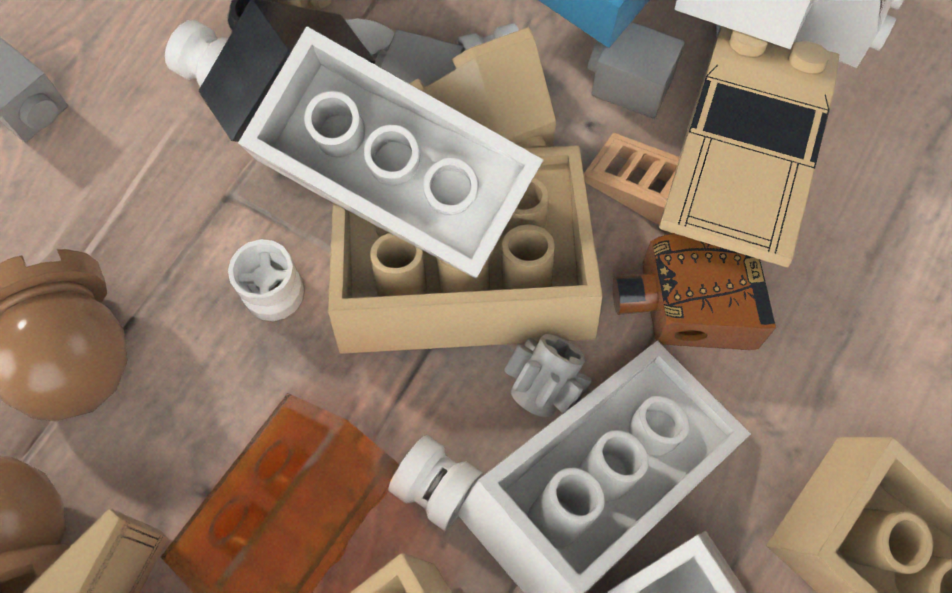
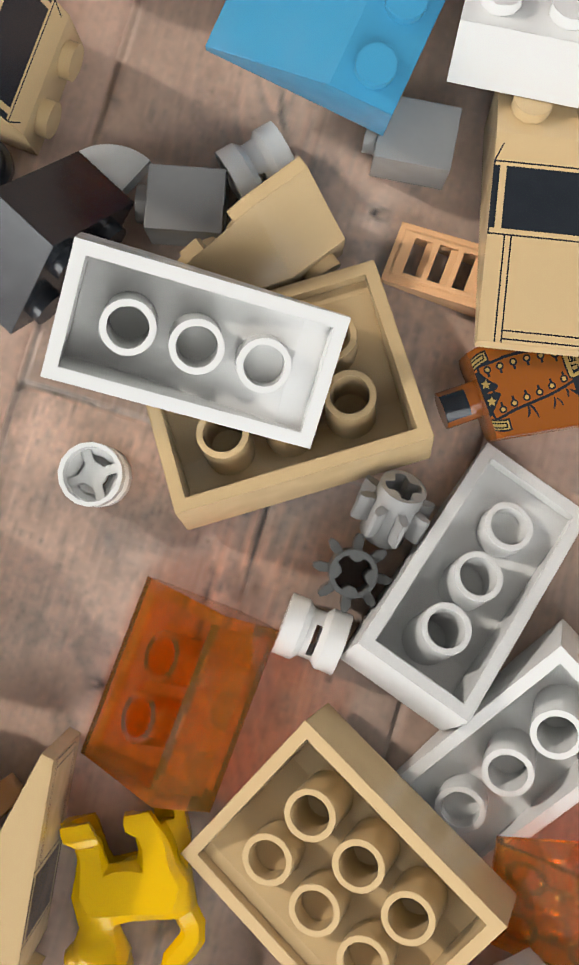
camera: 10 degrees left, 20 degrees up
none -> dark grey gear [312,533,392,613]

